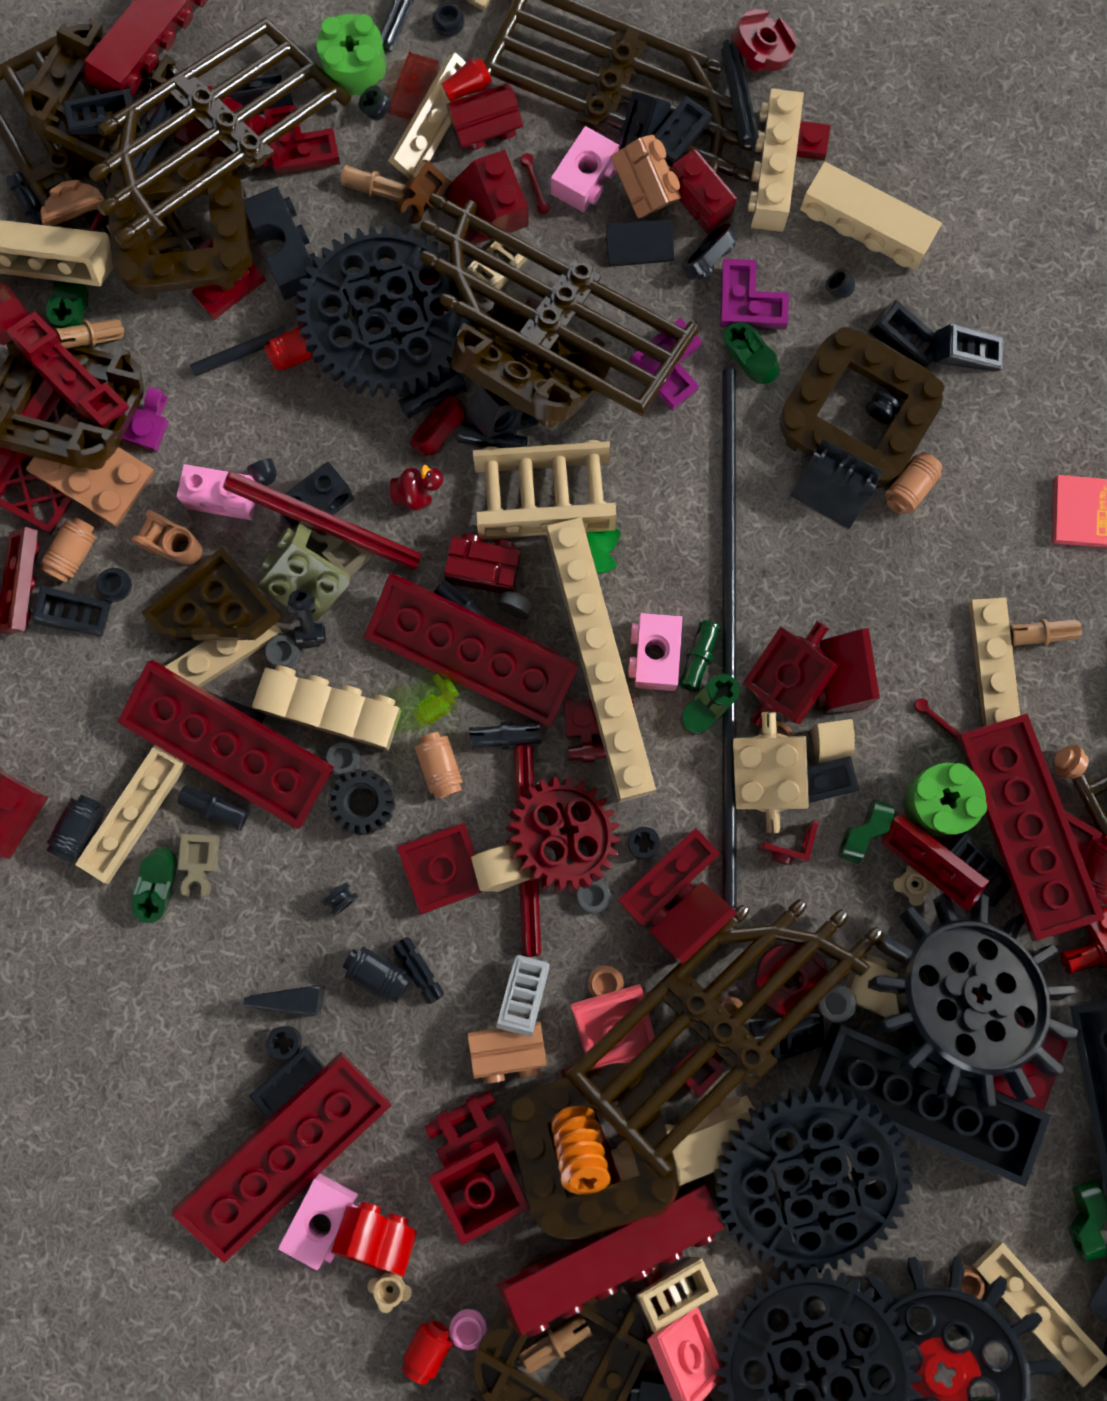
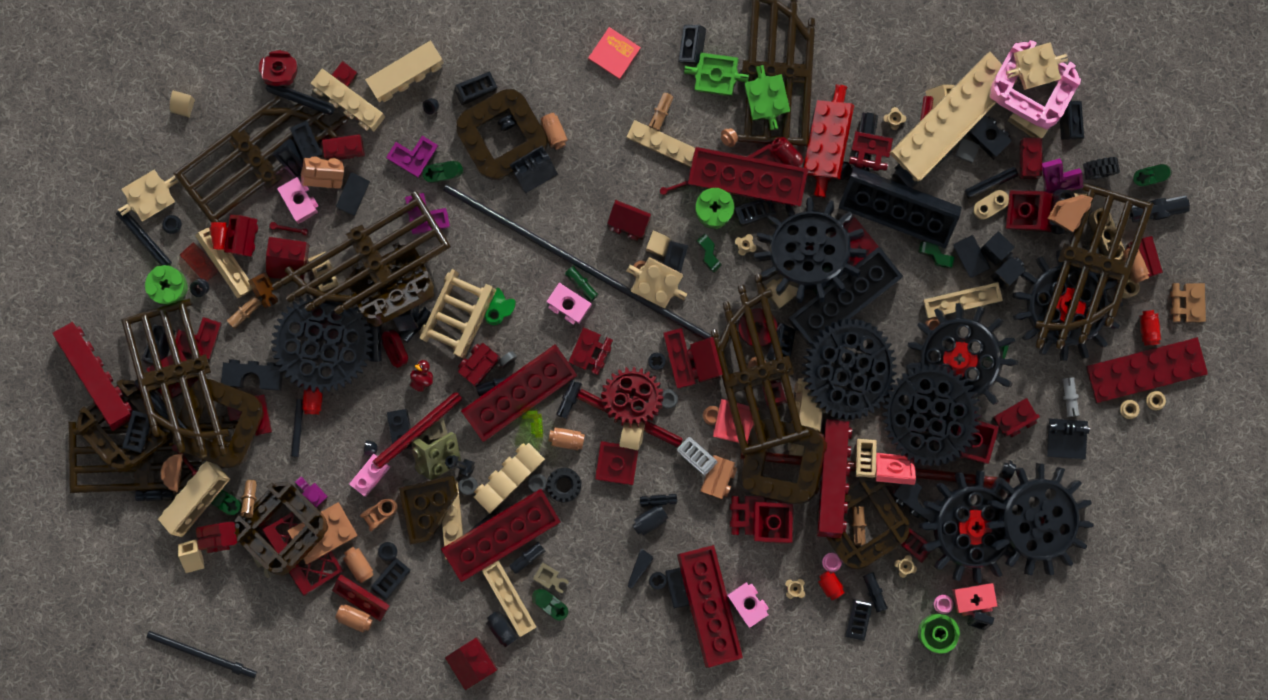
camera: 60 degrees left, 5 degrees up
dark red slope [7,311,129,428] -> none
black bush [322,882,358,917] -> none
red brick [331,1202,418,1277] -> none
tan brick [547,517,656,803] -> none
orange piece [551,1106,610,1195] -> none
dark green piece [680,674,740,735] -> none
black plate [681,223,738,279] -> none
dark red plate [742,620,840,728] -> none
dark red bracket [757,820,819,865] -> none
dark grey tile [818,984,857,1022] -> none
dark red plate [881,813,989,911] -> none
black slope [933,324,1003,371] -> none

